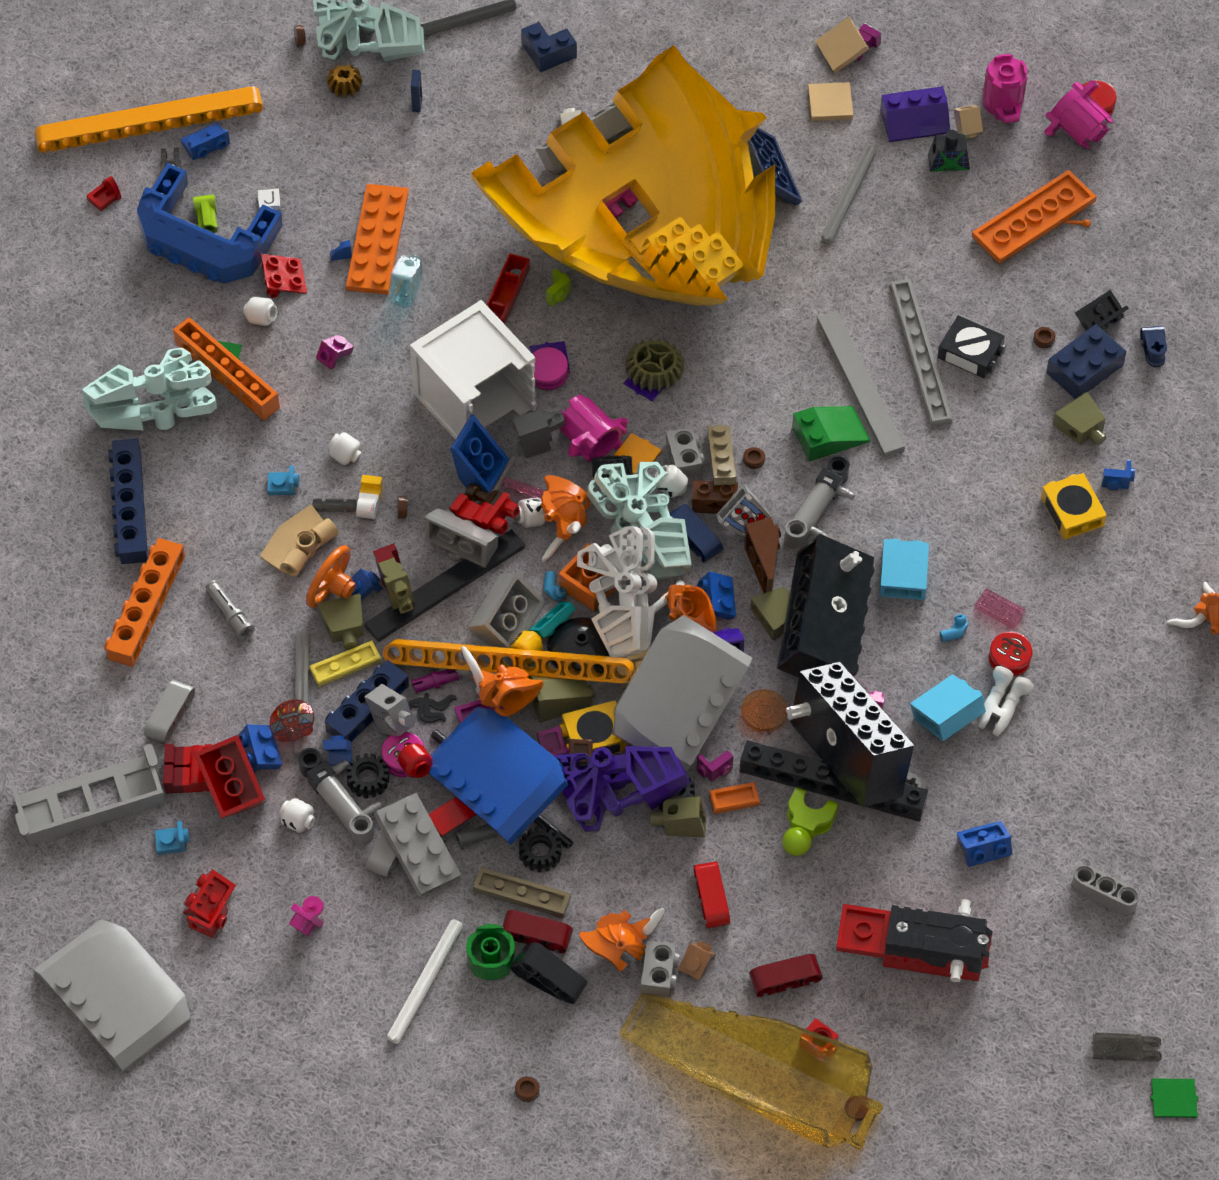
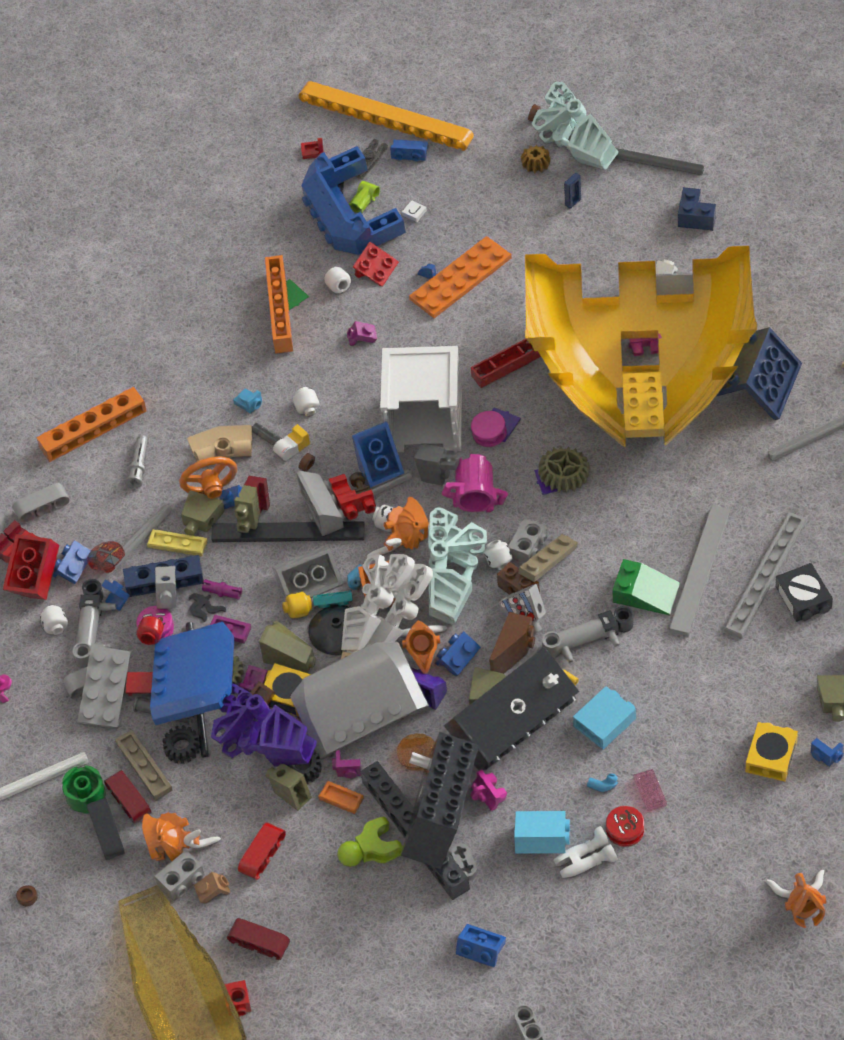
camera: 45 degrees right, 5 degrees down
light aqua piece [82,348,217,431] -> none
dark blue brick [108,438,148,565] -> none
black tyre [346,753,389,798] -> none
light orange beam [383,639,634,683] -> none
clear light blue torso [391,255,422,308] -> none
orange helmet [461,646,543,717] -> none
clear pink tile [502,477,547,499] -> none
lime bracket [546,268,571,307] -> none
black tyre [592,455,633,478] -> none
light orange piece [613,433,662,474] -> none
dark blue beam [669,504,723,563] -> none
reddish brown tile [743,447,765,469] -> none
piece [836,899,993,982] -> none

